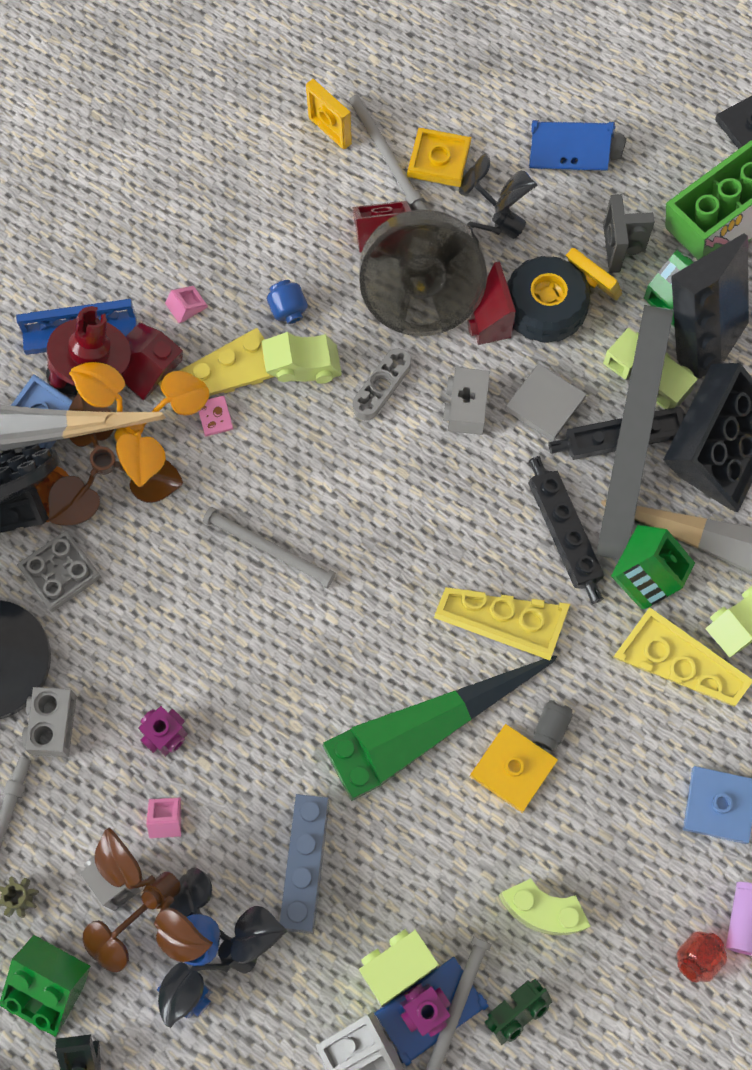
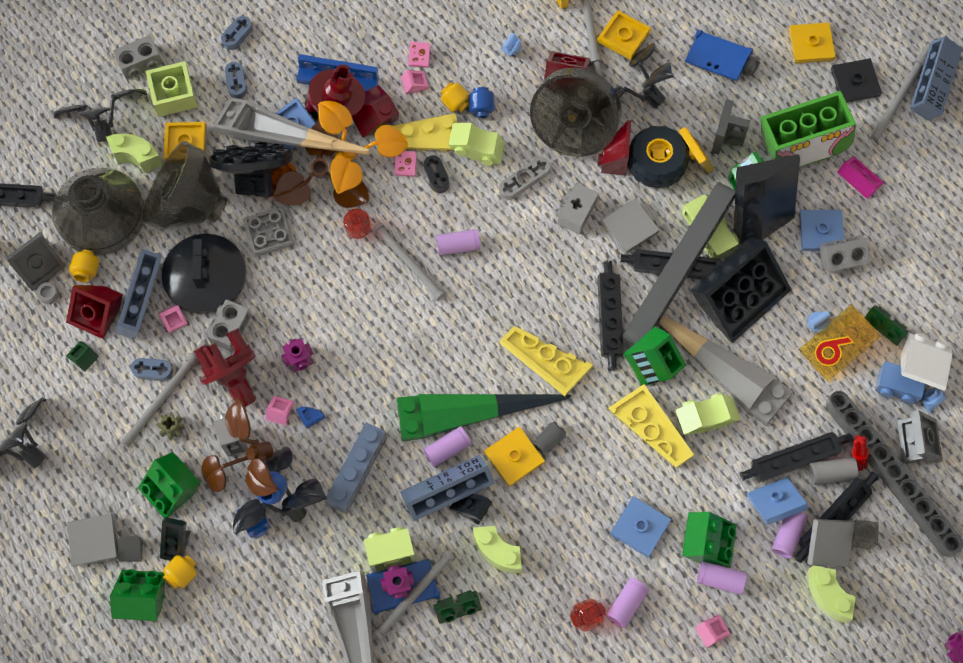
camera: 20 degrees right, 0 degrees up
none -> dark red piece [193,328,256,407]
none -> blue tile [296,407,326,429]
none -> clear red head [343,208,371,239]
none -> sand blue brick [400,455,495,521]
none -> bright pink slope [409,42,431,68]
none -> lavender pin [423,426,472,468]
none -> black beam [424,155,449,193]
none -> lavender pin [436,229,481,256]
none -> yellow head [440,82,469,112]
none -> black slope [450,494,492,525]
none -> light blue plate [501,33,522,56]
none -> yellow plate [789,22,836,63]

